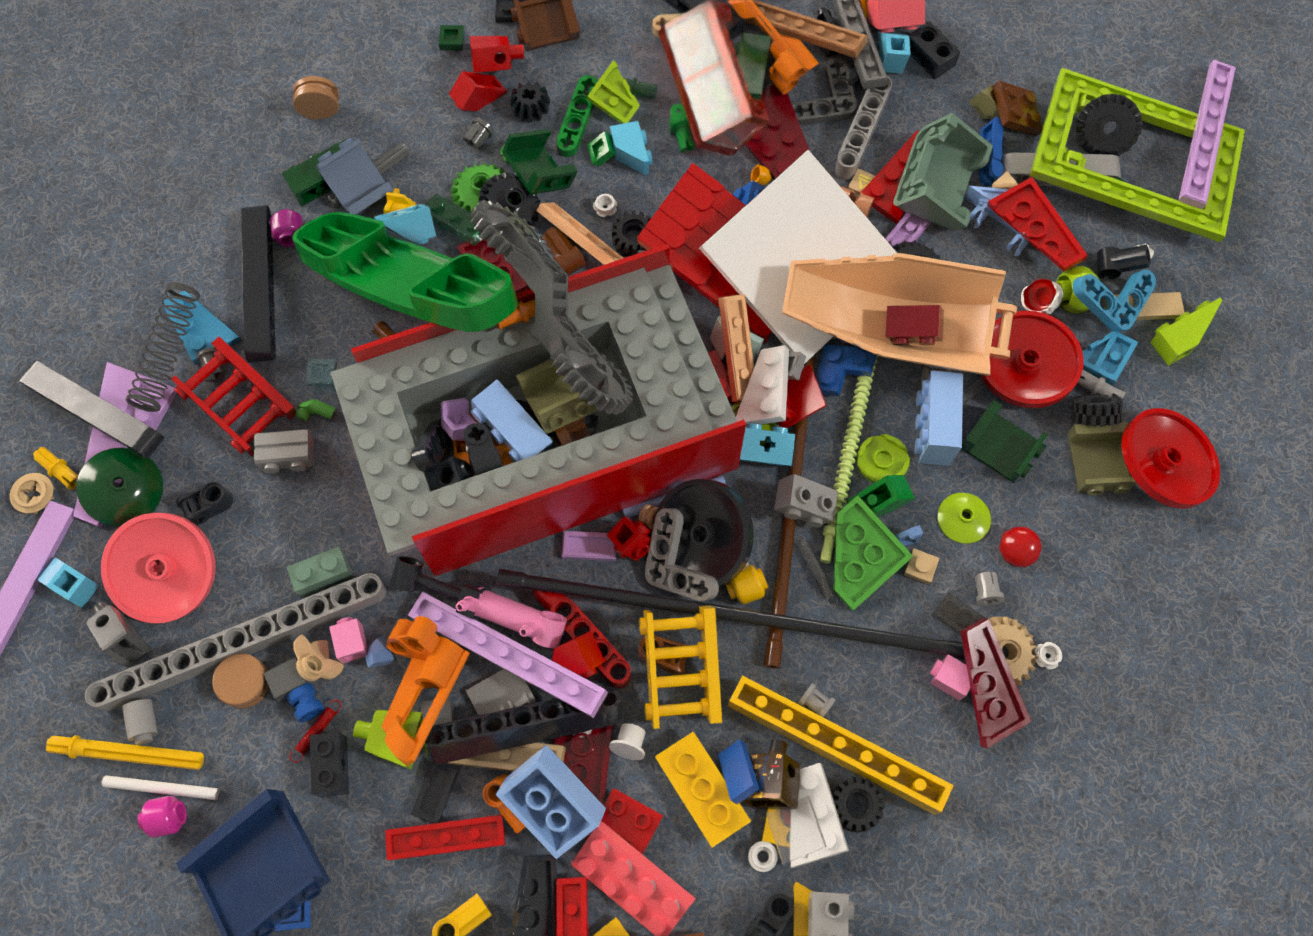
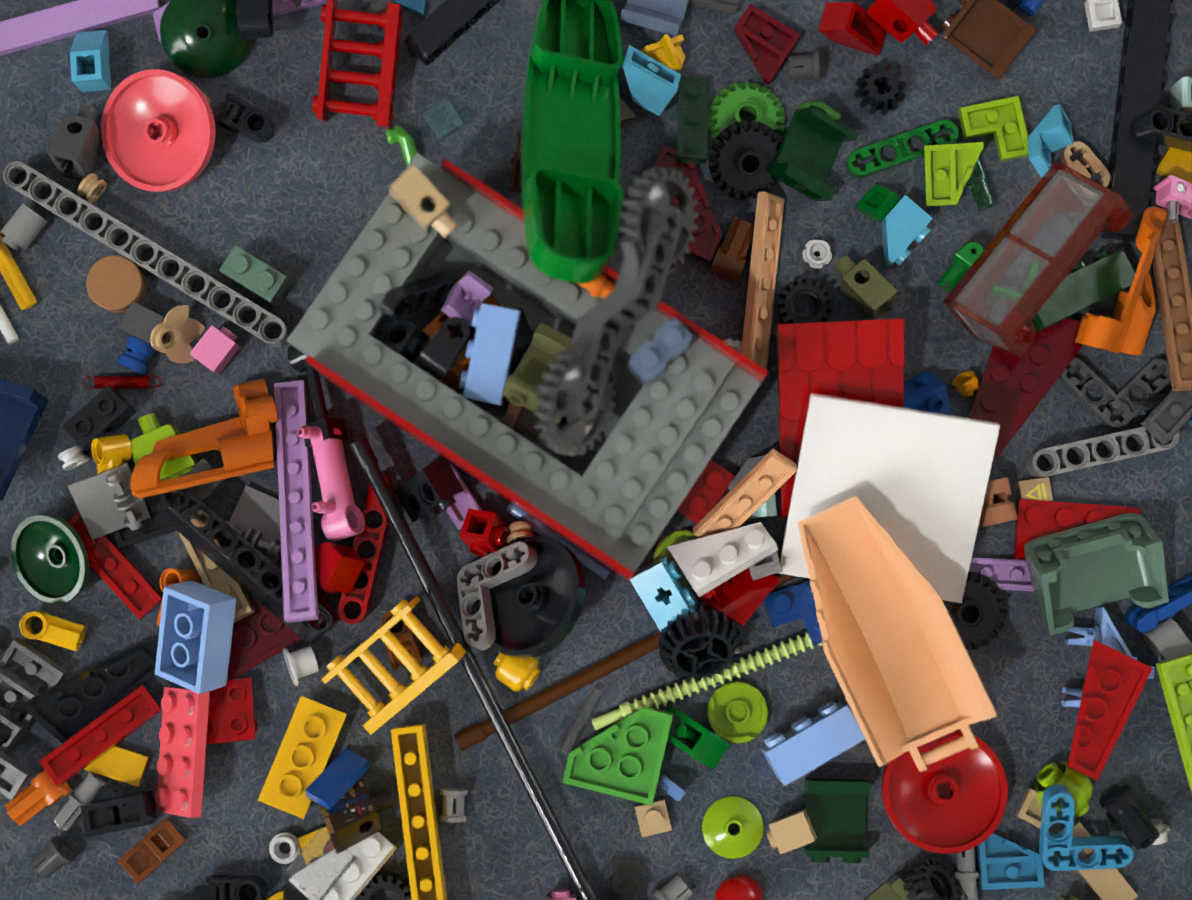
camera: 55 degrees right, 15 degrees up
light grey brick [254,429,314,474] -> none
medium blue tile [366,635,394,668] -> none
light grey brick [774,474,838,528] -> none
dark red brick [885,305,944,346] -> none
tan slope [992,171,1018,189] -> none
red hair [1021,279,1063,314] -> none
none -> dark green dish [11,513,89,604]
none -> white bush [57,445,89,471]
none -> light grey hinge [68,463,151,540]
none -> tan bush [77,173,107,203]
none -> yellow piece [91,434,132,474]
none -> tan torso [389,164,458,238]
none -> black brick [395,458,464,522]
none -> sand blue brick [628,319,692,385]
none -> black gear [658,607,742,682]
none -> dark red wing [733,3,800,85]
none -> tan brick [766,809,817,855]
none -> olive torso [833,255,898,320]
none -> lime plate [958,96,1029,162]
none -> tan plate [1015,788,1042,828]
none -> medium azure slope [1027,104,1074,178]

